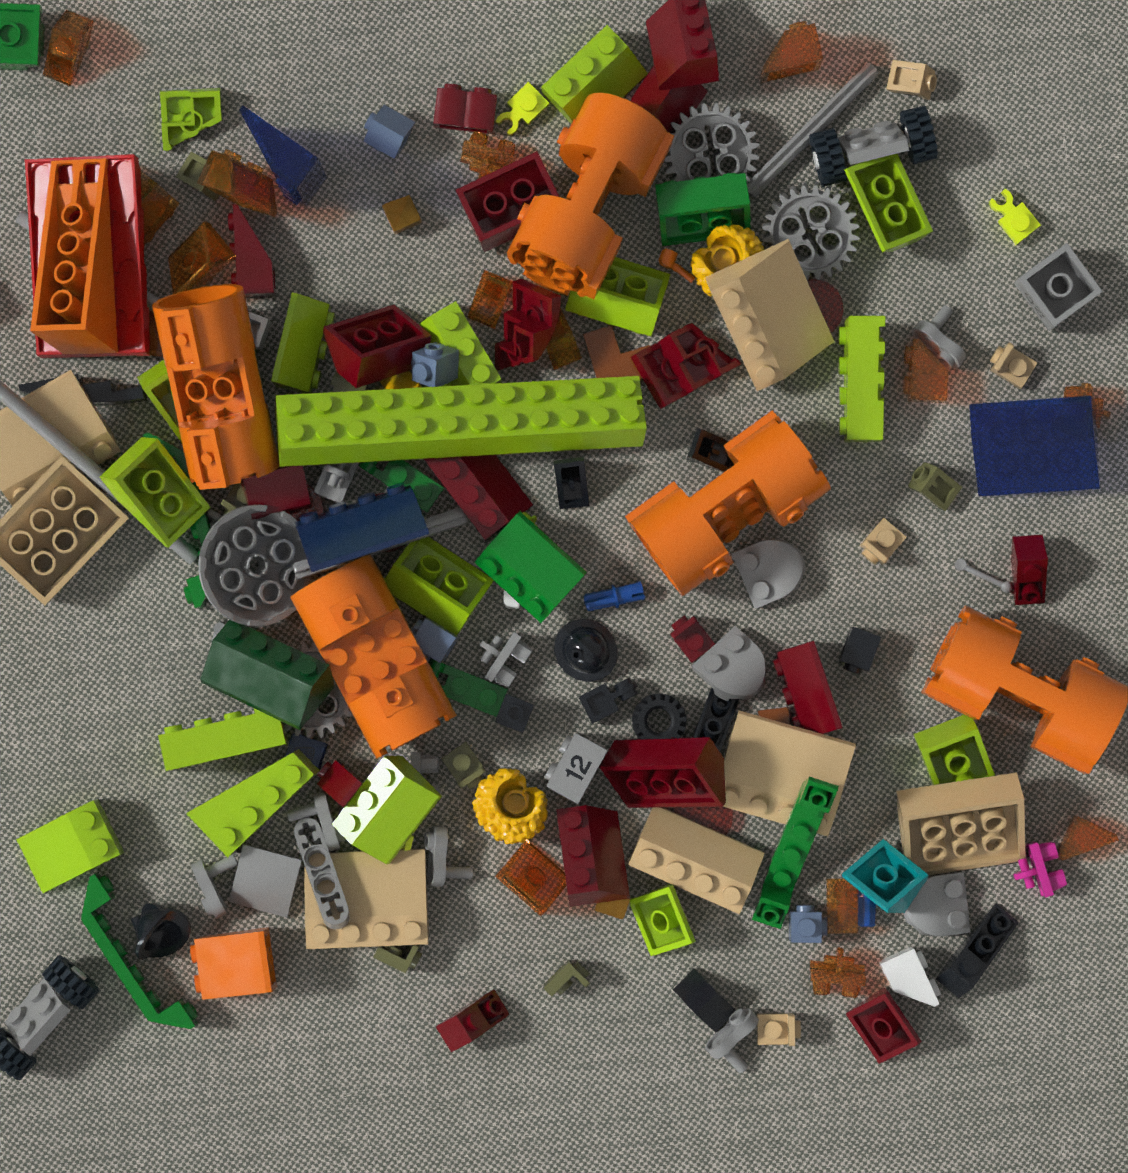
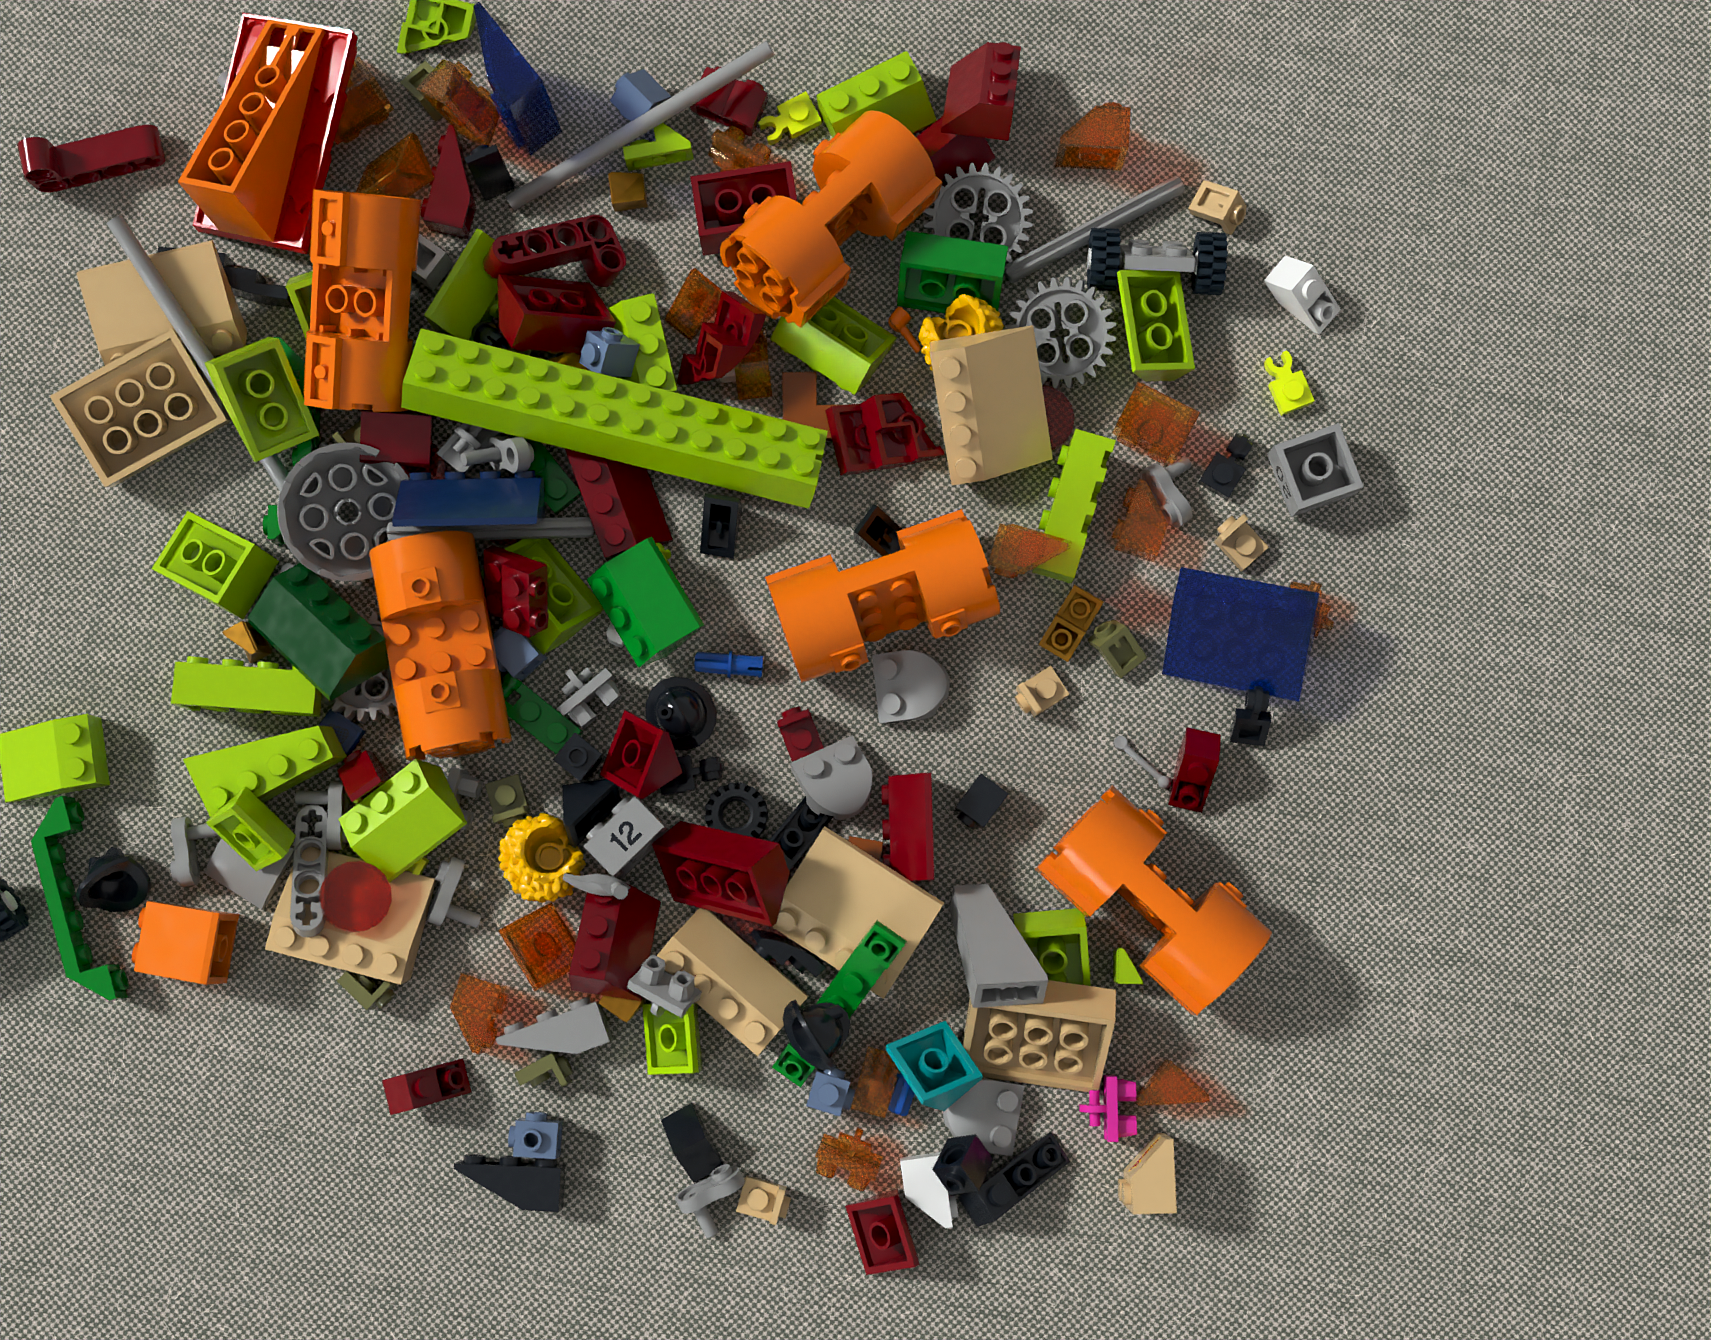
camera: 20 degrees right, 5 degrees down
none -> lime slope [152,511,279,620]
none -> lime slope [206,786,296,871]
none -> pearl gold slope [222,621,272,663]
none -> clear red tile [319,861,392,933]
none -> clear orange slope [450,973,509,1054]
none -> black slope [454,1154,566,1212]
none -> light grey piece [461,435,534,473]
none -> black slope [464,144,516,201]
none -> black pin [472,321,511,351]
none -> dark red beam [483,215,626,287]
none -> dark red plate [484,545,549,638]
none -> light grey slope [495,997,614,1054]
none -> light grey piece [506,40,775,211]
none -> sand blue brick [508,1112,563,1159]
none -> black slope [562,779,621,848]
none -> light grey bar [563,873,631,899]
none -> dark red slope [600,710,682,799]
none -> lime slope [623,123,694,171]
none -> light grey hips [627,955,702,1018]
none -> black slope [750,929,826,977]
none -> black helmet [783,999,850,1070]
none -> black brick [932,1134,994,1195]
none -> light grey slope [950,884,1048,1008]
none -> clear orange slope [988,522,1073,579]
none -> pearl gold slope [1038,584,1104,662]
none -> clear orange slope [1112,381,1201,464]
none -> lime slope [1113,948,1144,984]
none -> tan slope [1118,1133,1177,1214]
none -> black plate [1198,433,1254,500]
none -> black plate [1230,686,1271,746]
none -> white slope [1264,256,1341,335]

